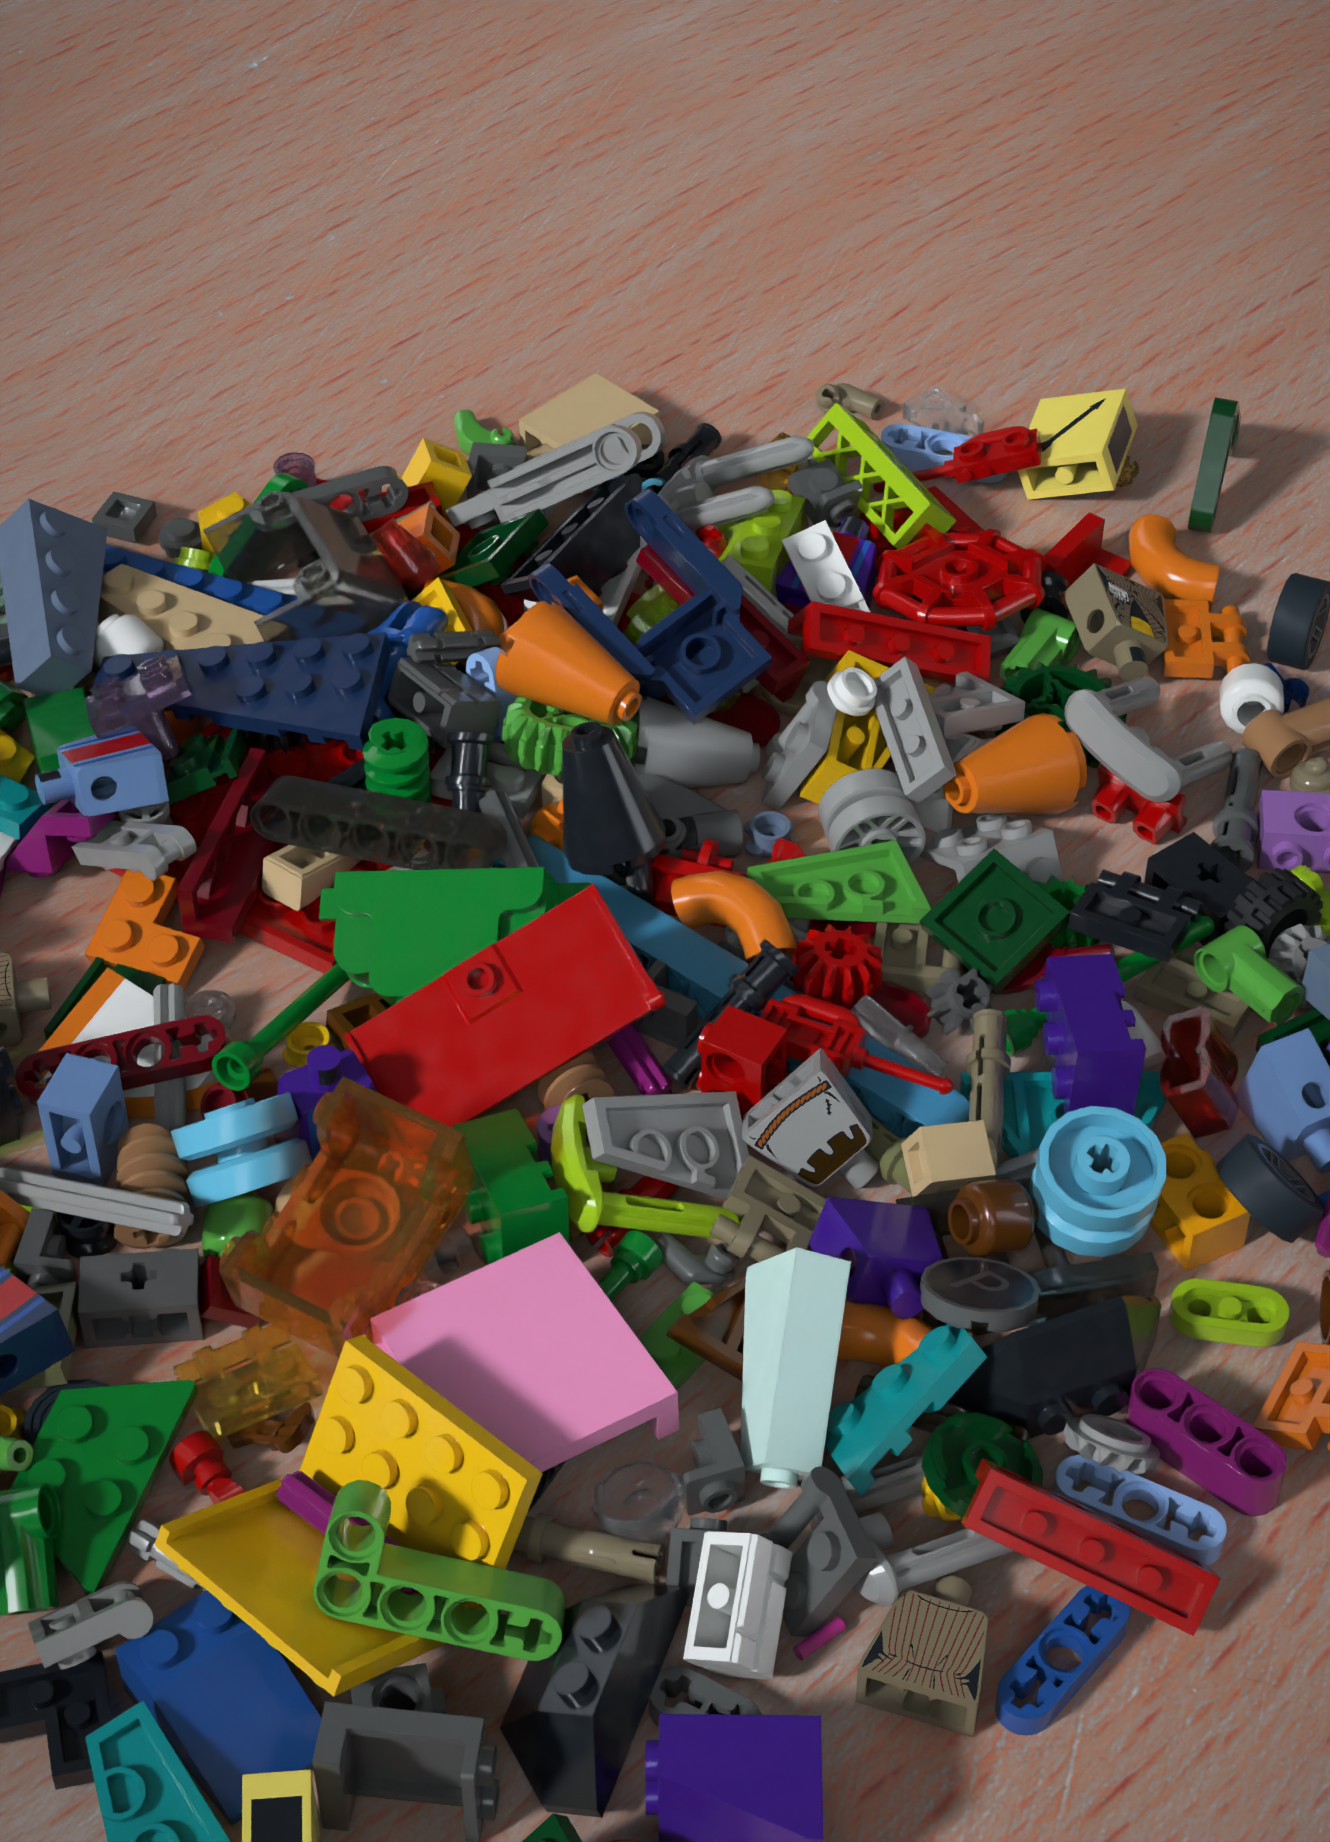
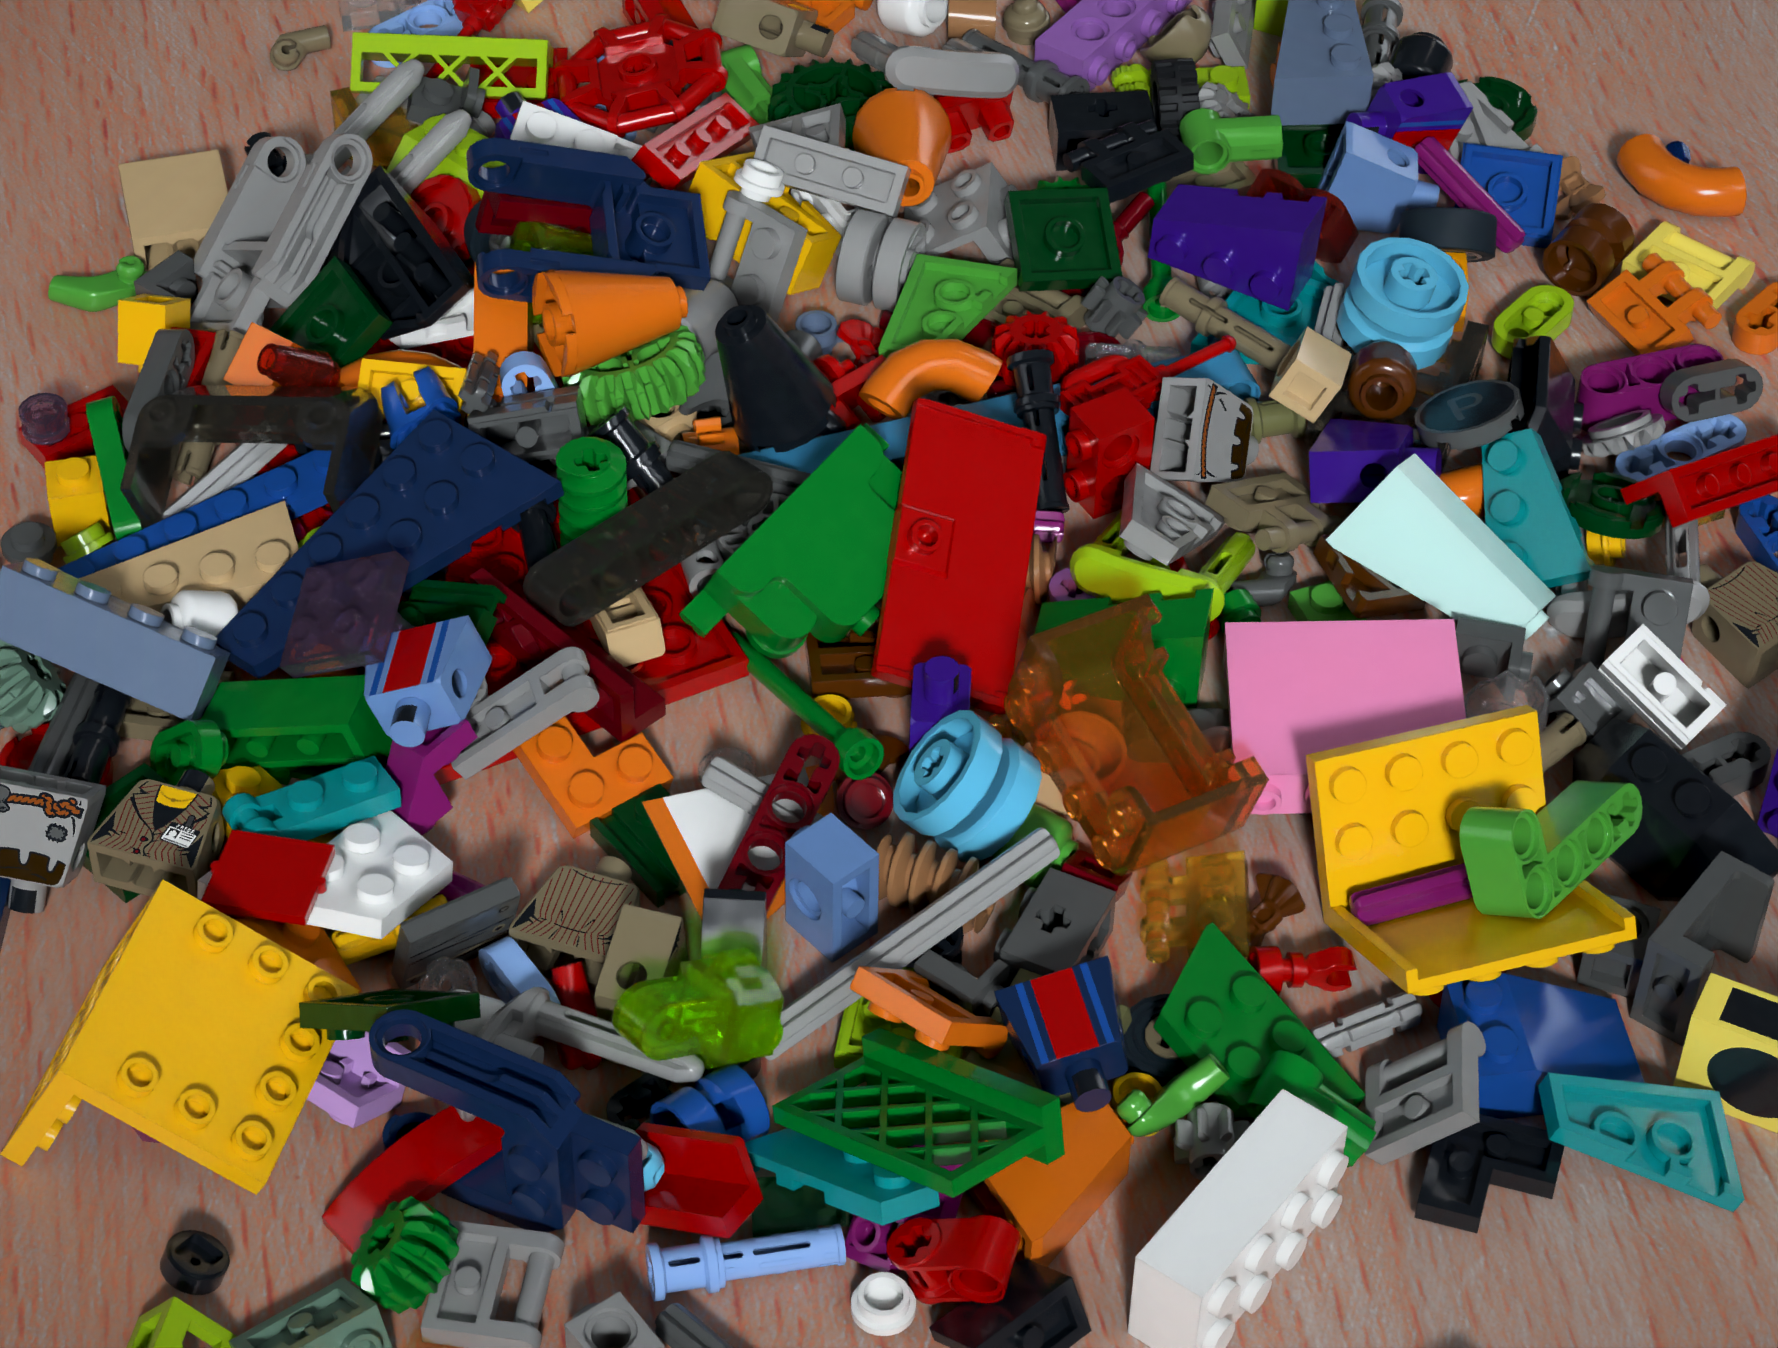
camera: 60 degrees left, 0 degrees up
none -> dark grey beam [1660,359,1763,422]

